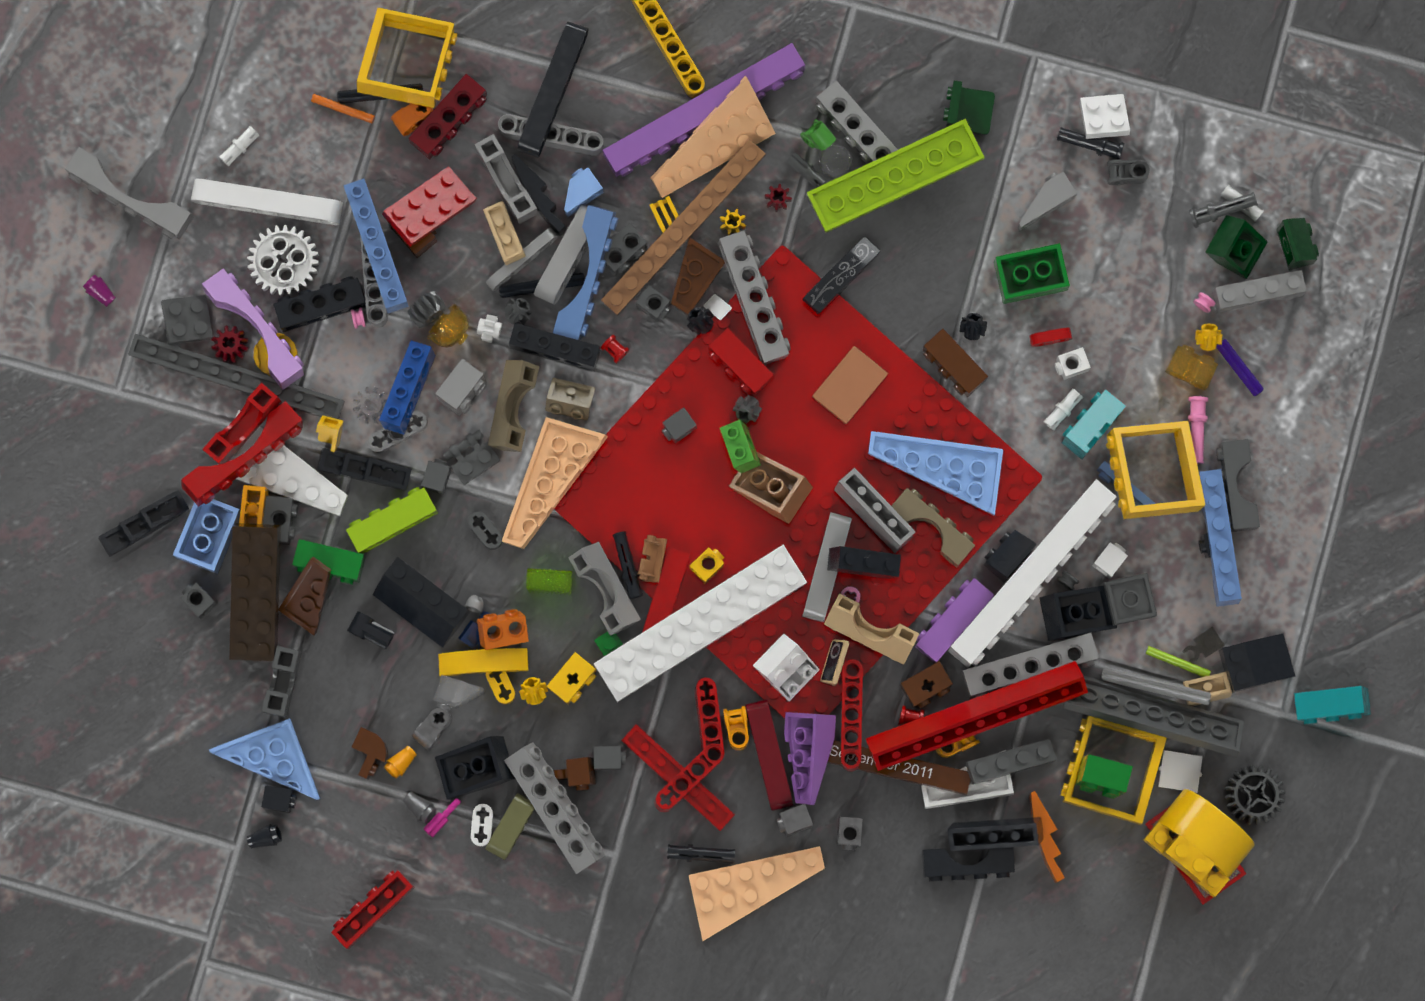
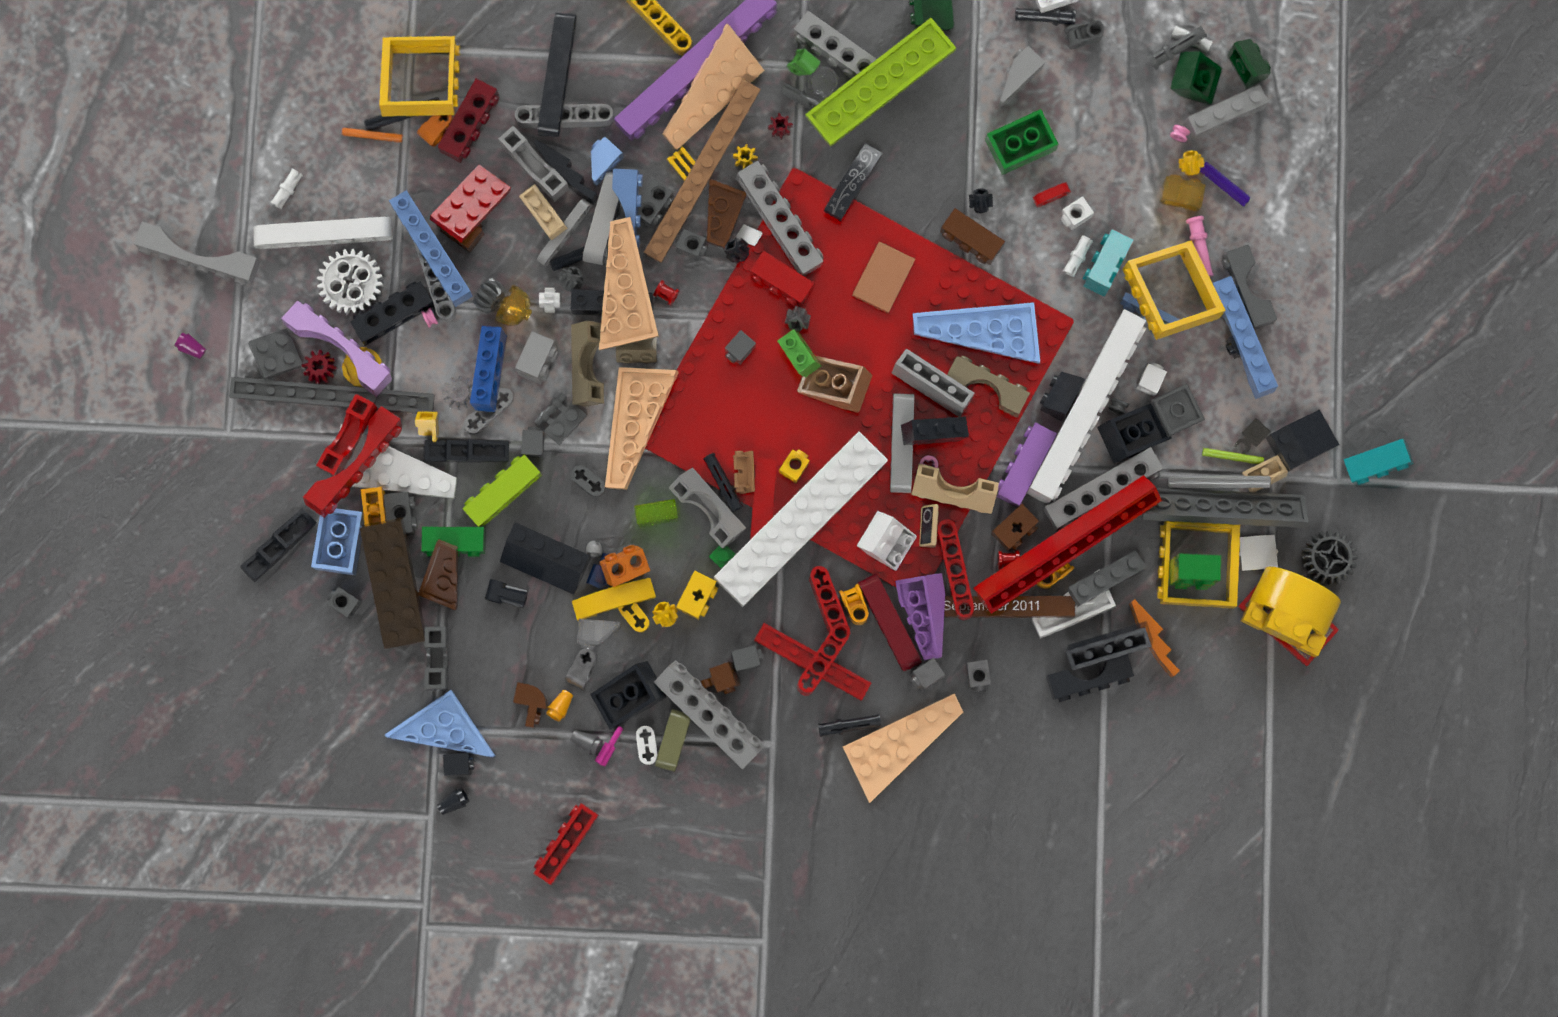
camera: 15 degrees left, 0 degrees up
none -> light nougat wing [599,217,659,351]

